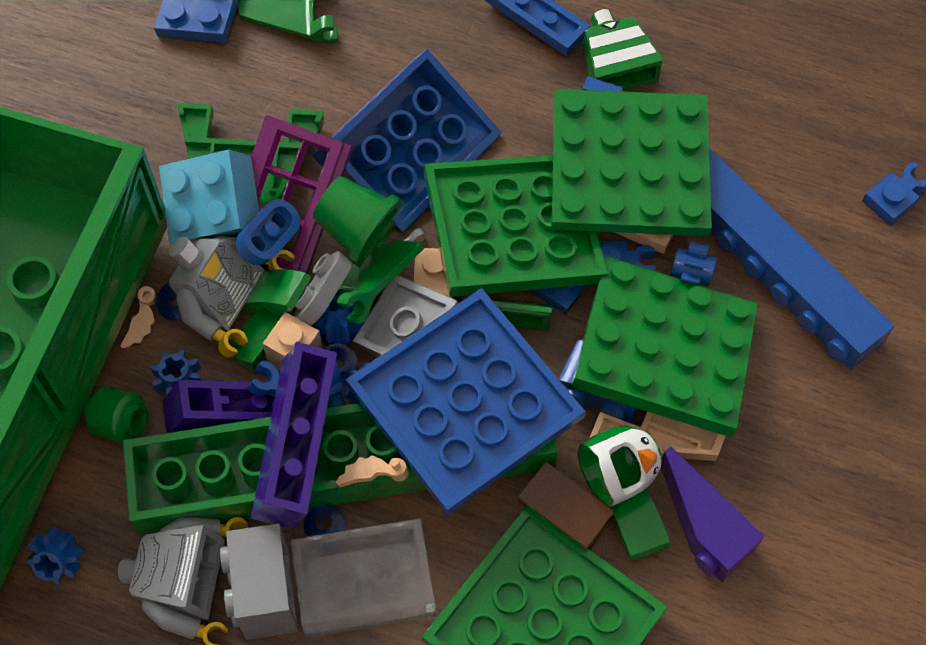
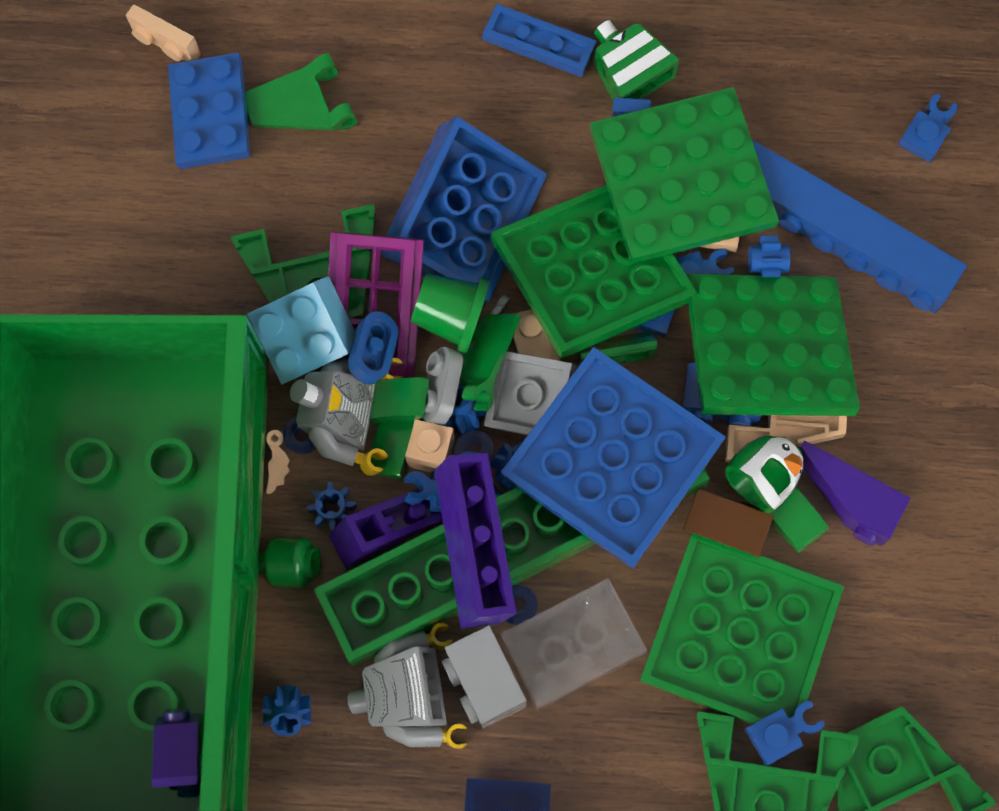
camera: 15 degrees left, 10 degrees up
light nougat piece [336,455,409,488] -> none

